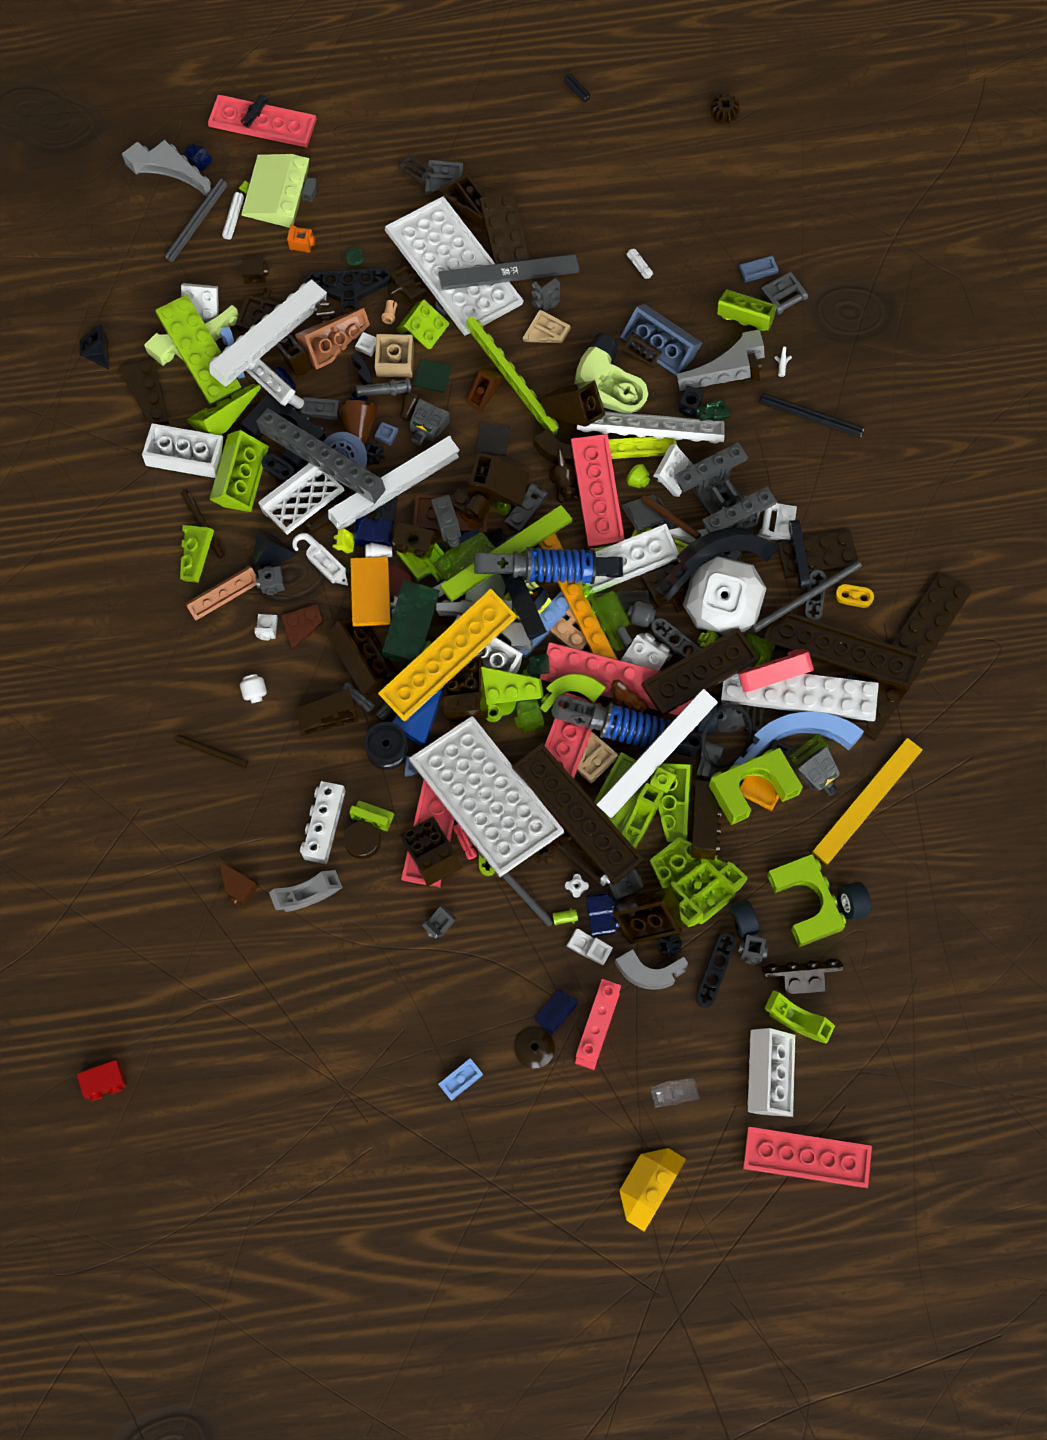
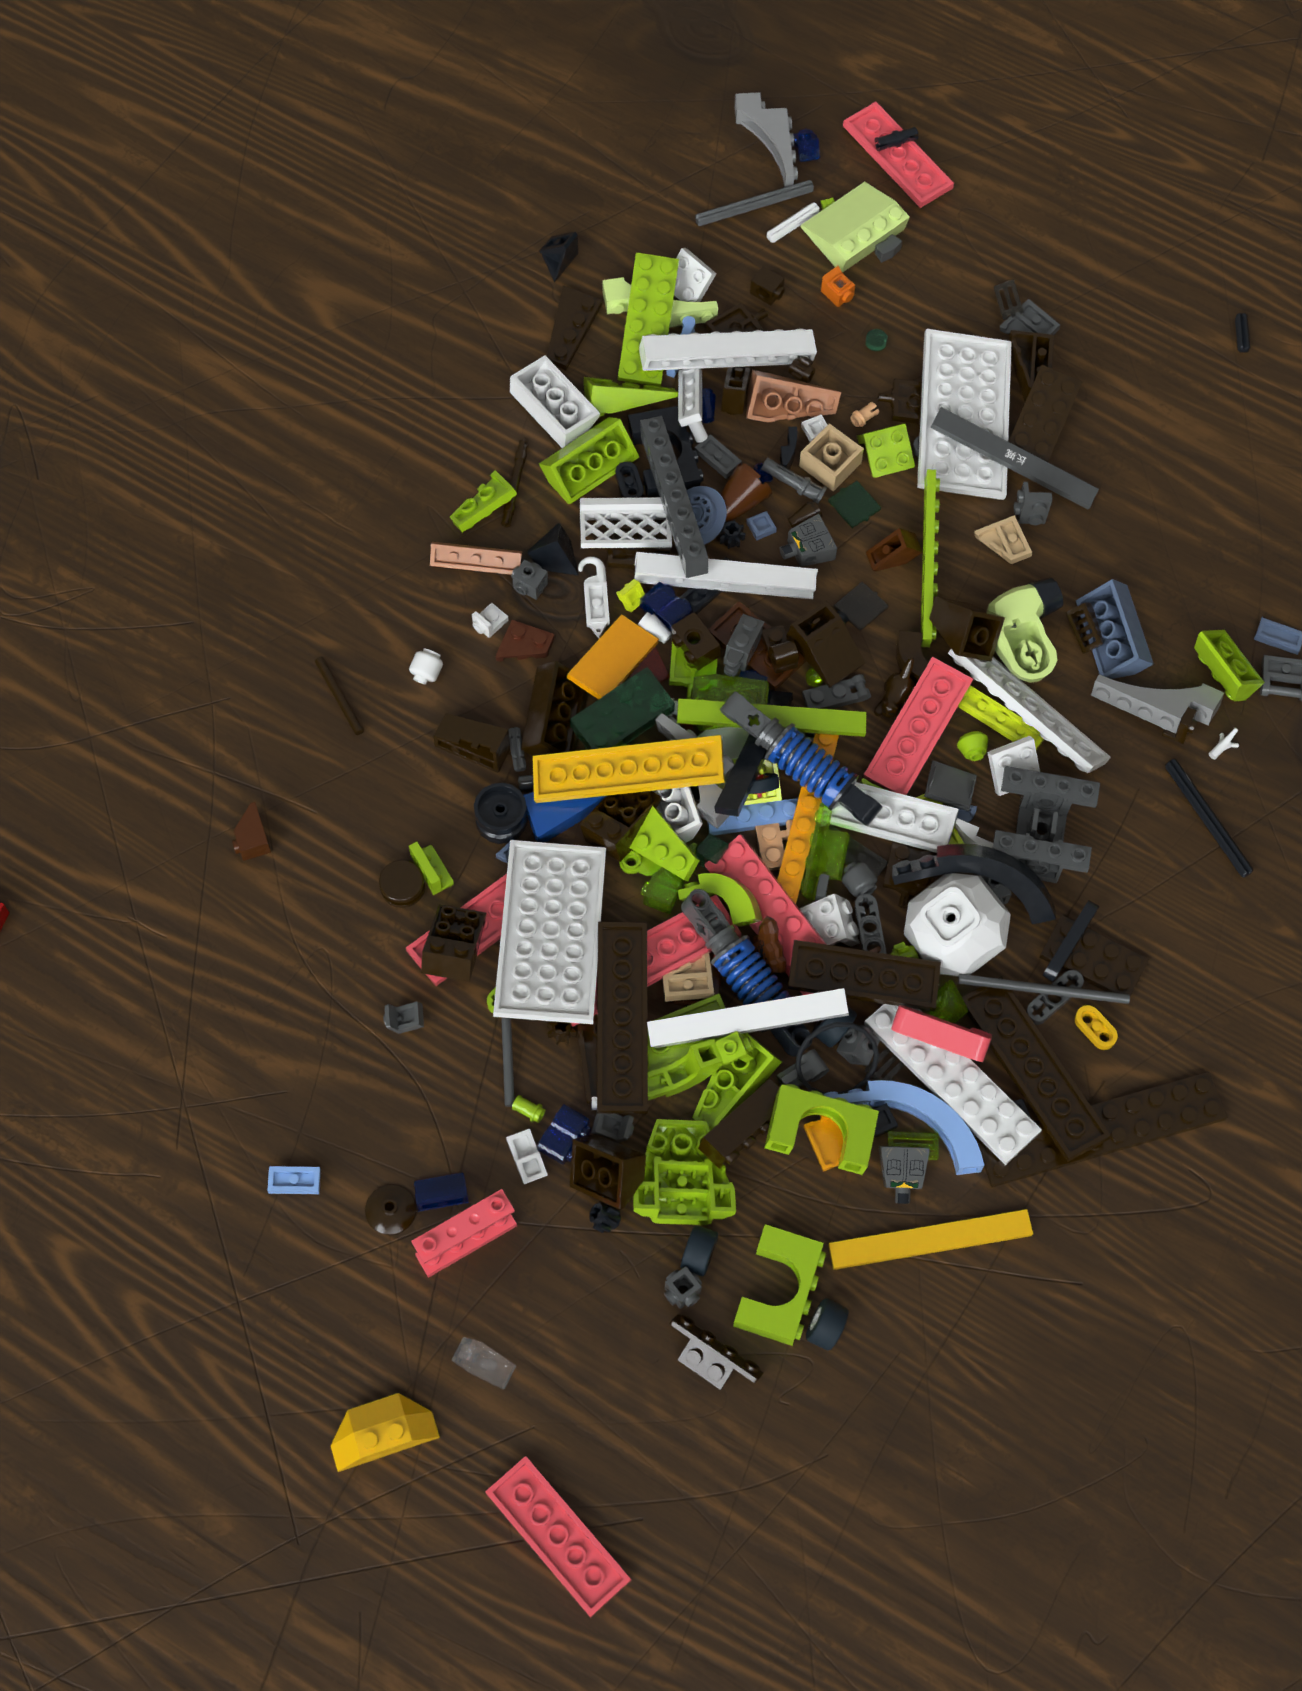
camera: 35 degrees right, 5 degrees down
light grey arch [269,870,343,912] -> none
white brick [300,781,346,864] -> none
black beam [305,268,392,315] -> none
coral axle [453,824,477,860] -> none
white plate [565,874,589,898] -> none
light grey arch [615,950,688,990] -> none
white axle [627,249,653,279] -> none
reddish brown bar [641,495,701,540] -> none
black brick [679,385,704,417] -> none
clear green plate [696,400,731,421] -> none
black beam [696,933,736,1008] -> none
white slope [748,1028,795,1117] -> none
white plate [759,503,797,542] -> none
lime arch [765,990,835,1044] -> none

